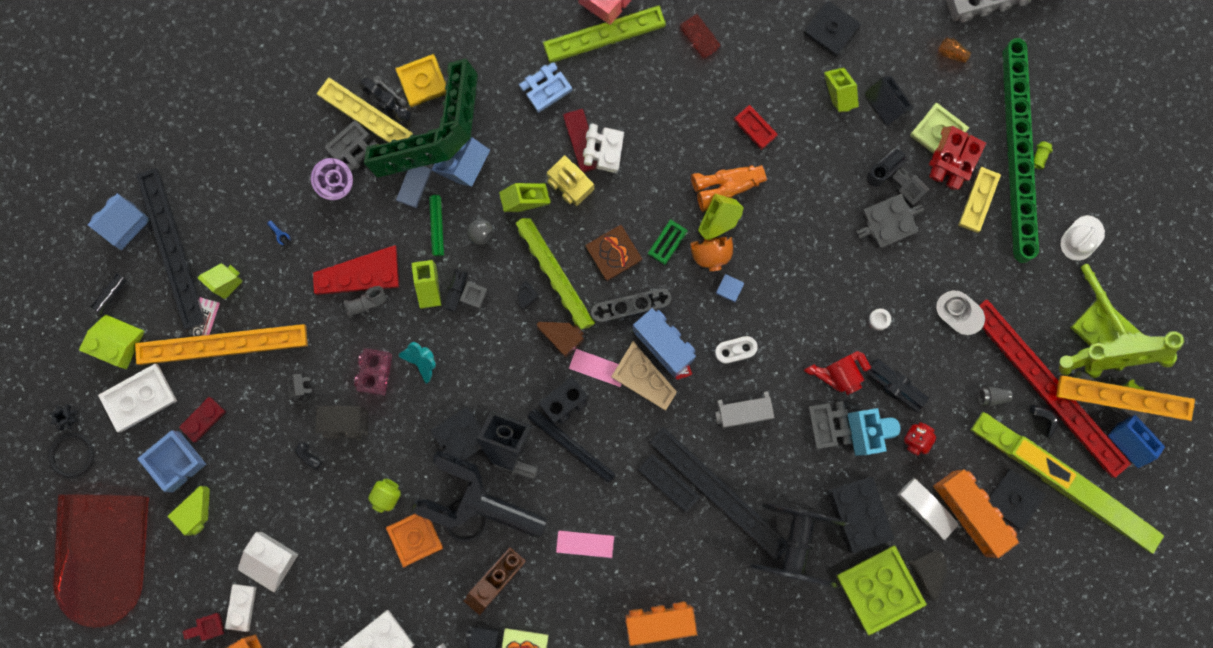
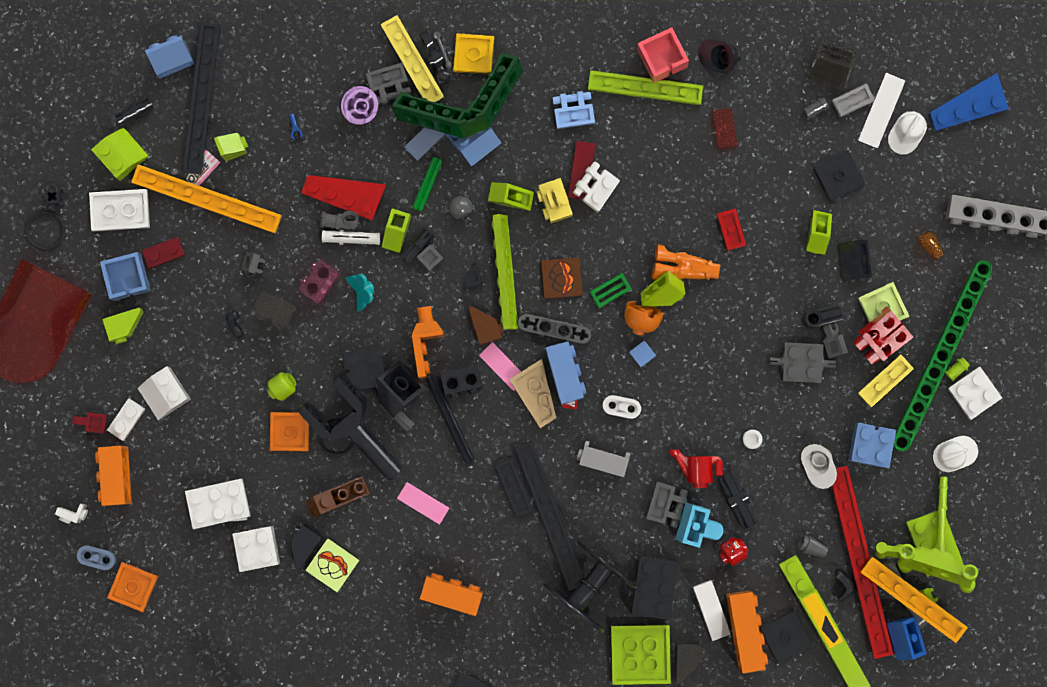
camera: 25 degrees right, 5 degrees up
none -> white pin [322,230,380,245]
none -> orange plate [412,306,444,379]
none -> medium blue piece [848,423,896,468]
none -> white plate [948,367,1002,420]

